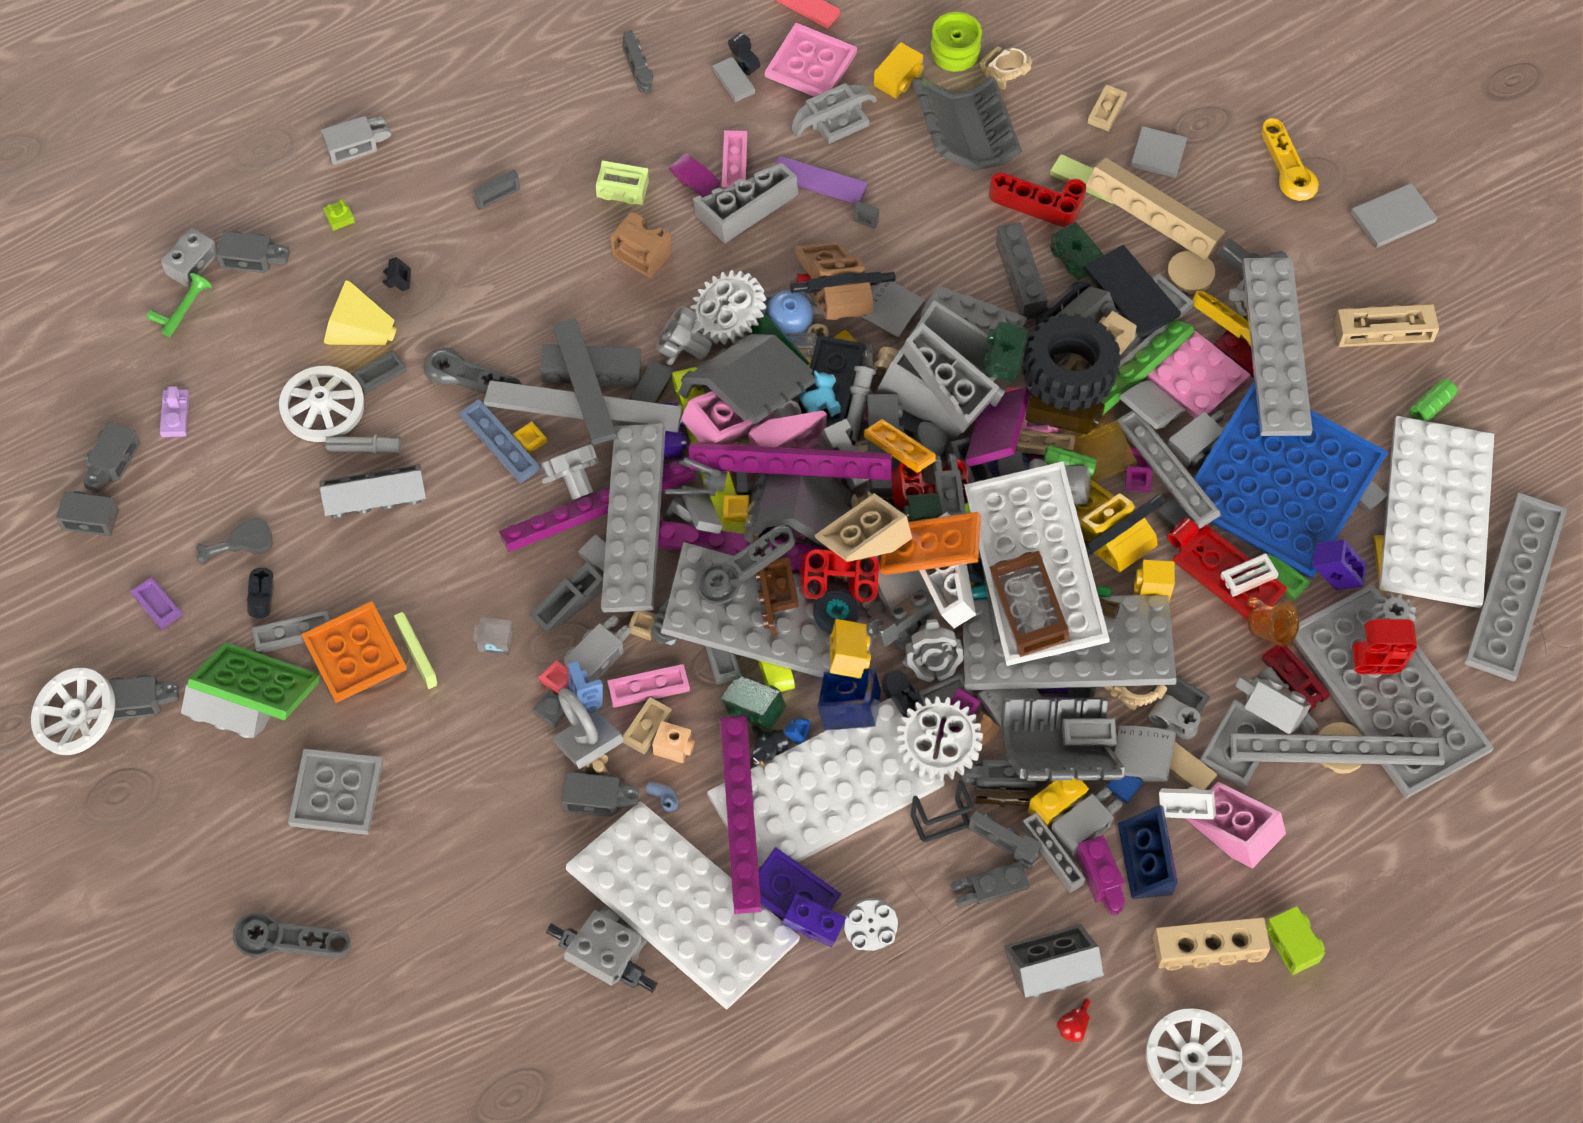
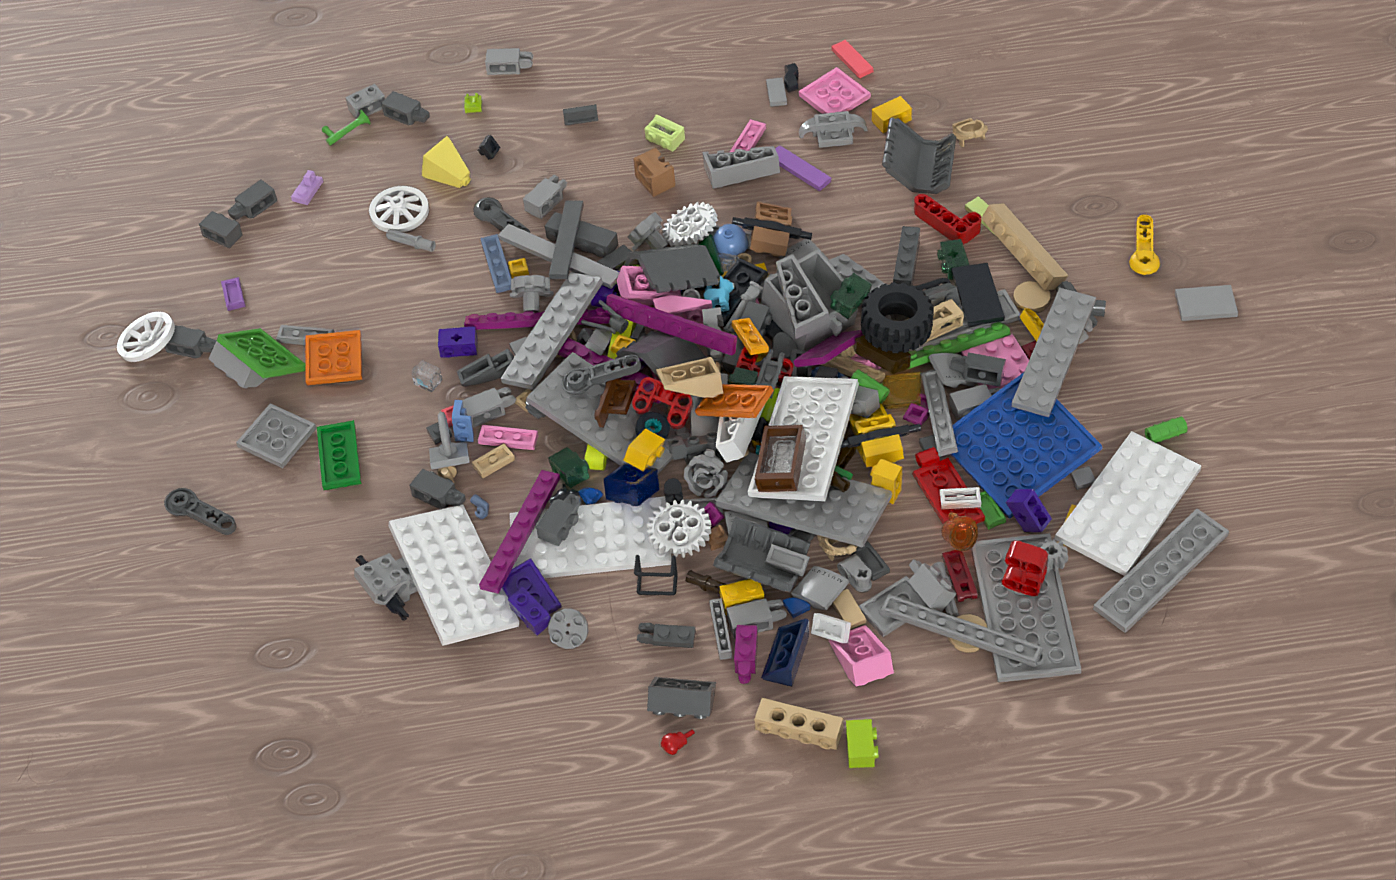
camera: 30 degrees right, 10 degrees down
dark grey piece [196,518,273,564] -> none
black piece [247,568,273,618] -> none
brick [319,464,426,518] -> none
dark grey tile [351,349,407,394] -> none
yellowish green tile [394,612,437,689] -> none
dark grey hinge [622,30,653,94] -> none
light nougat brick [653,721,695,763] -> none
magenta slope [669,153,721,198] -> none
light grey tile [704,645,742,685] -> none
dark grey tile [854,201,880,229] -> none
lime wheel [930,12,982,72] -> none
dark grey hinge [962,760,1037,789] -> none
dark grey plate [968,811,1042,869] -> none
tan plate [1087,85,1127,132] -> none
light grey tile [1131,126,1188,178] -> none
white wheel [1146,1008,1242,1104] -> none
tan brick [1334,304,1439,347] -> none
none -> green plate [317,420,362,491]
none -> dark purple brick [438,327,478,358]
none -> light grey hinge [523,175,567,219]
none -> dark grey hinge [536,493,581,546]
none -> dark grey hinge [950,352,1006,387]

